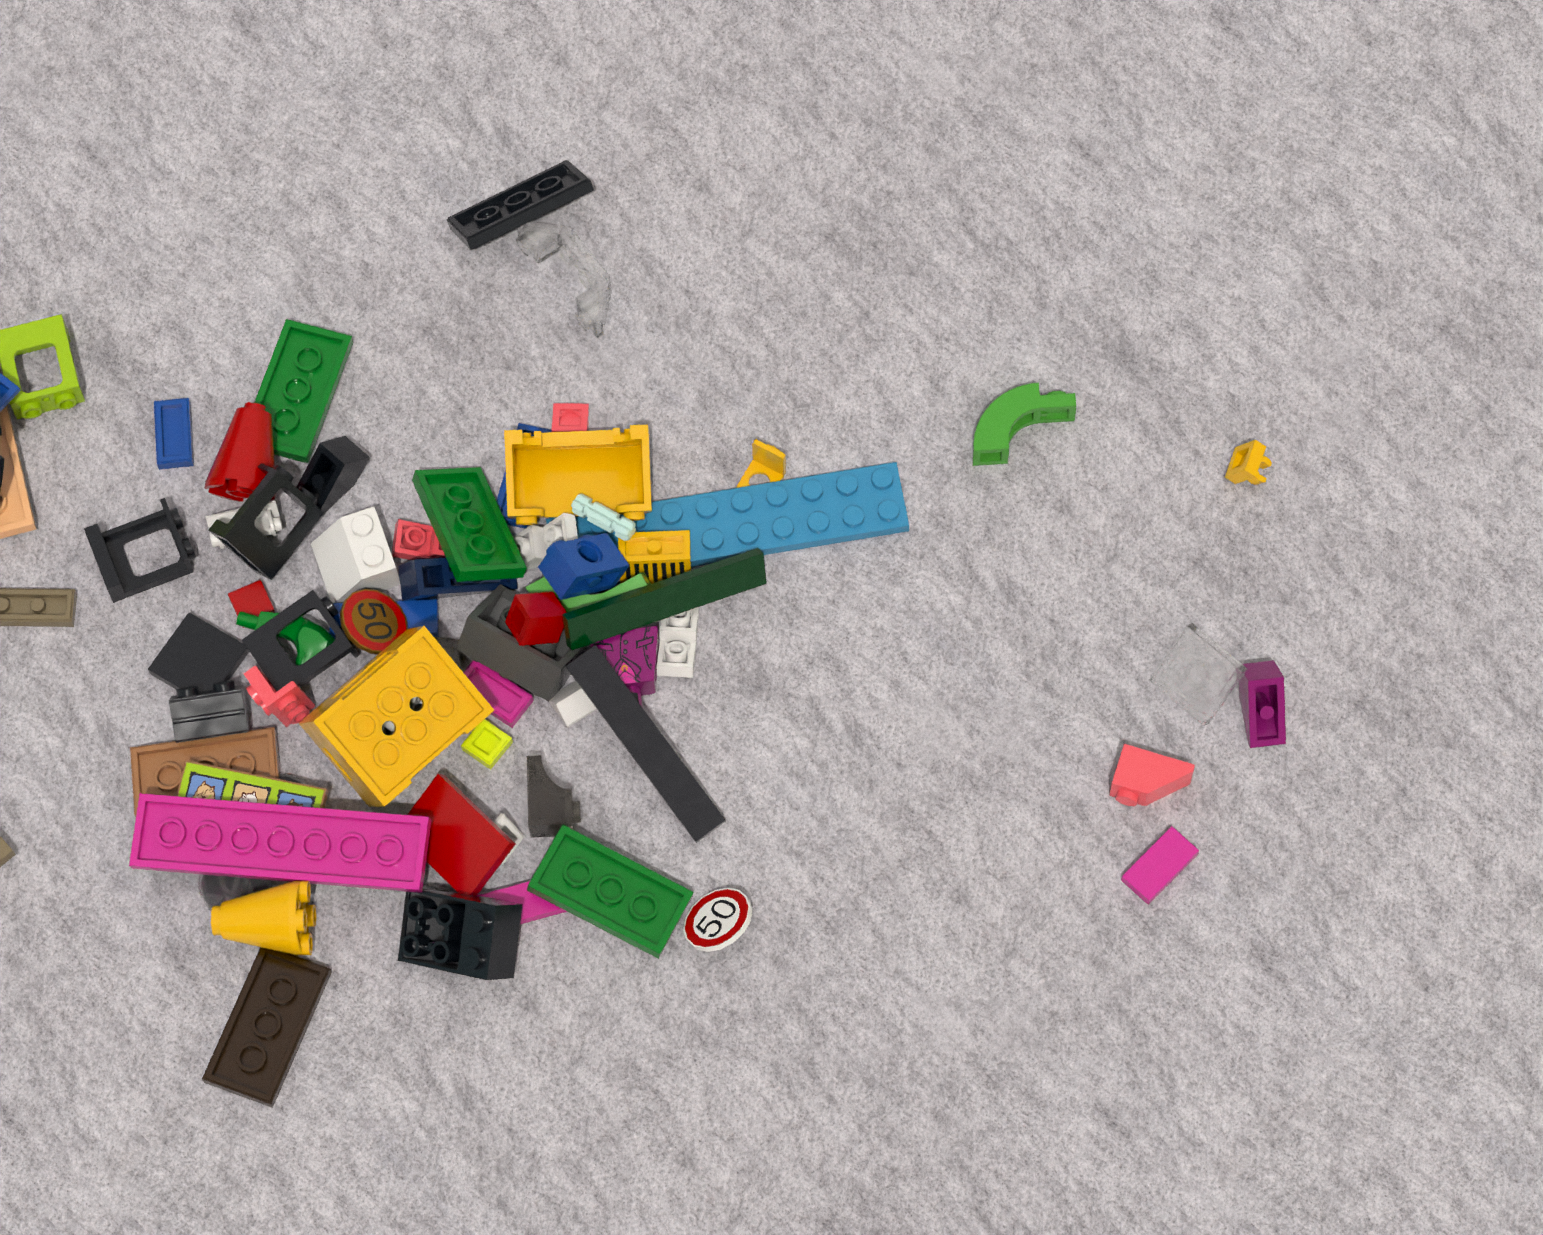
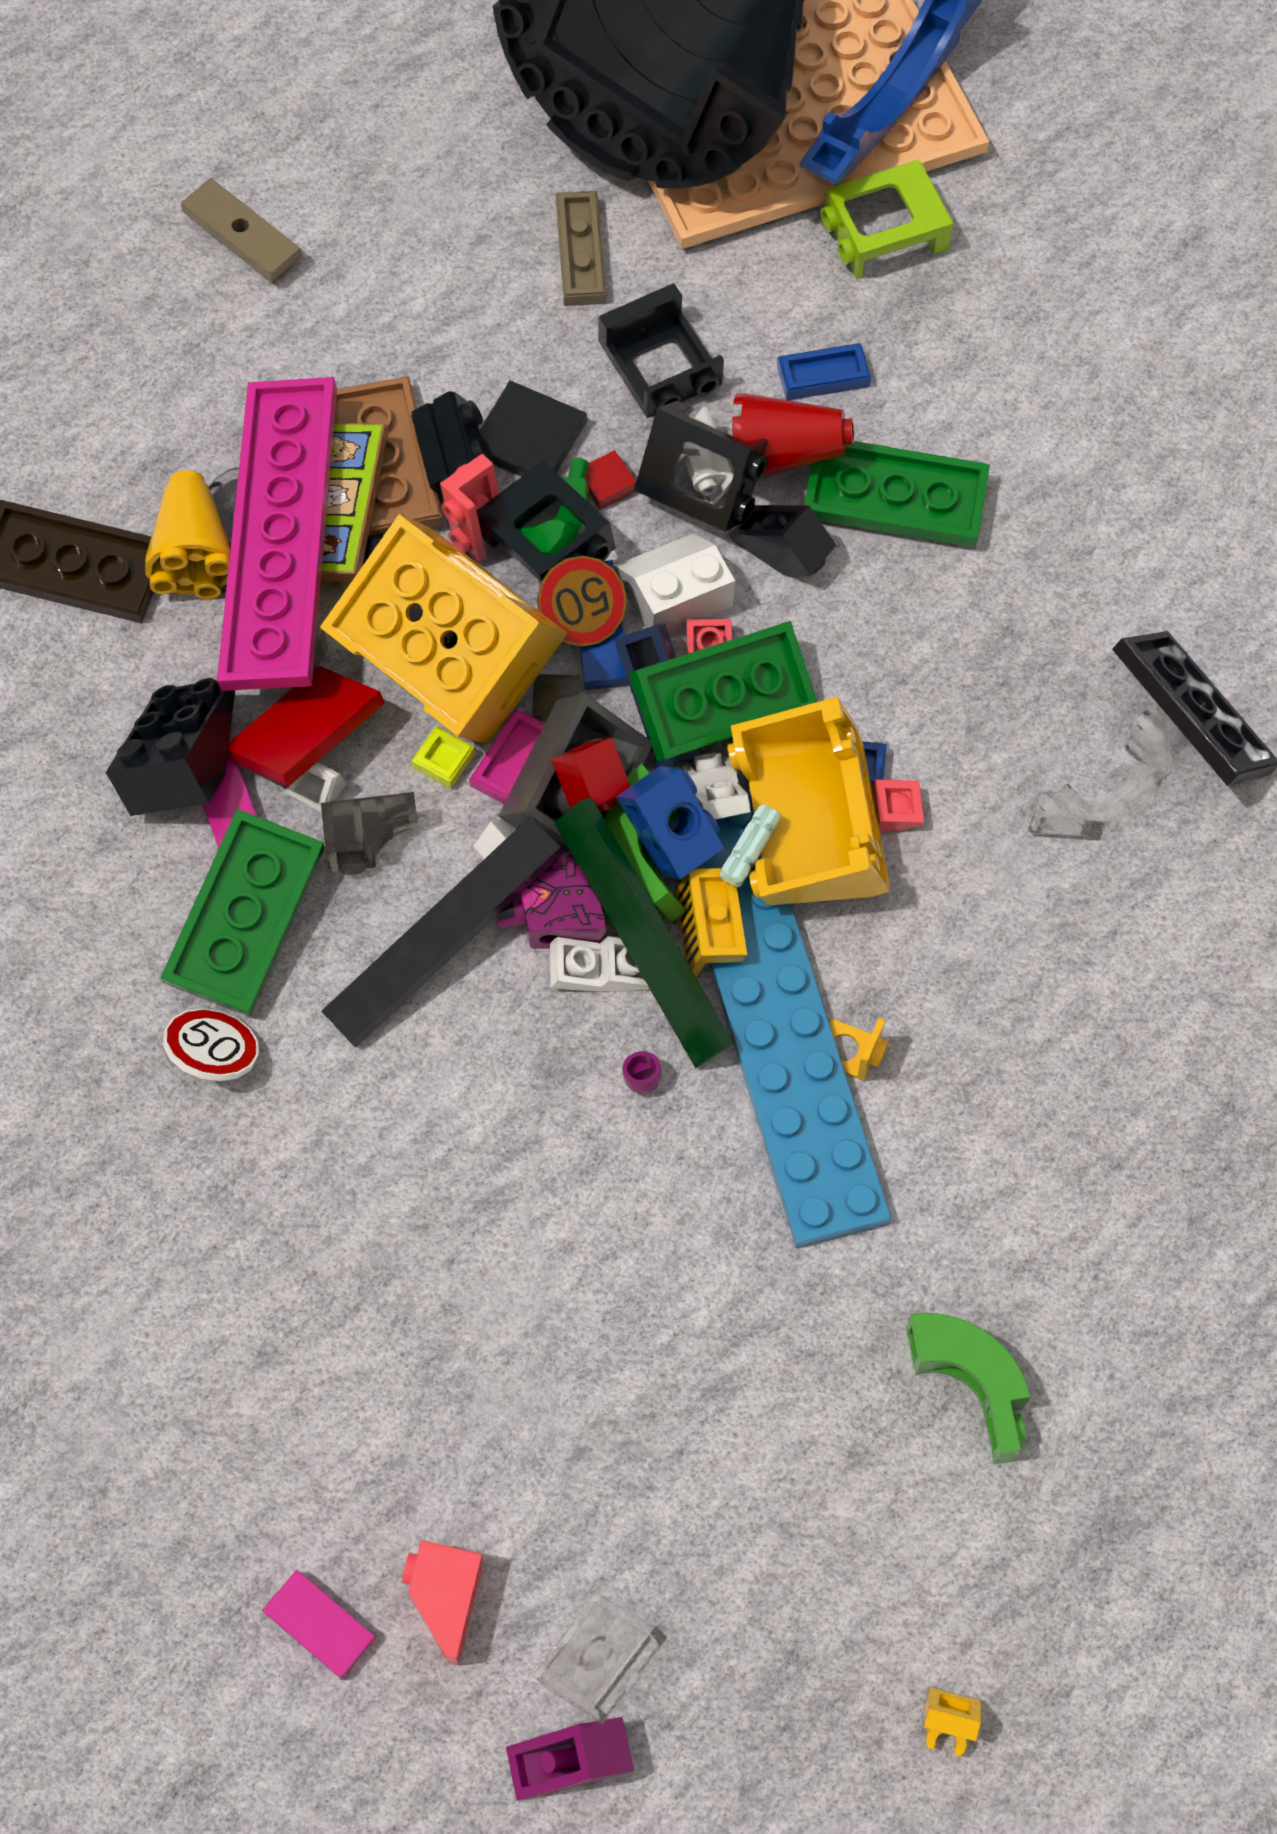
camera: 80 degrees right, 0 degrees up
none -> magenta hinge [622,1051,662,1094]

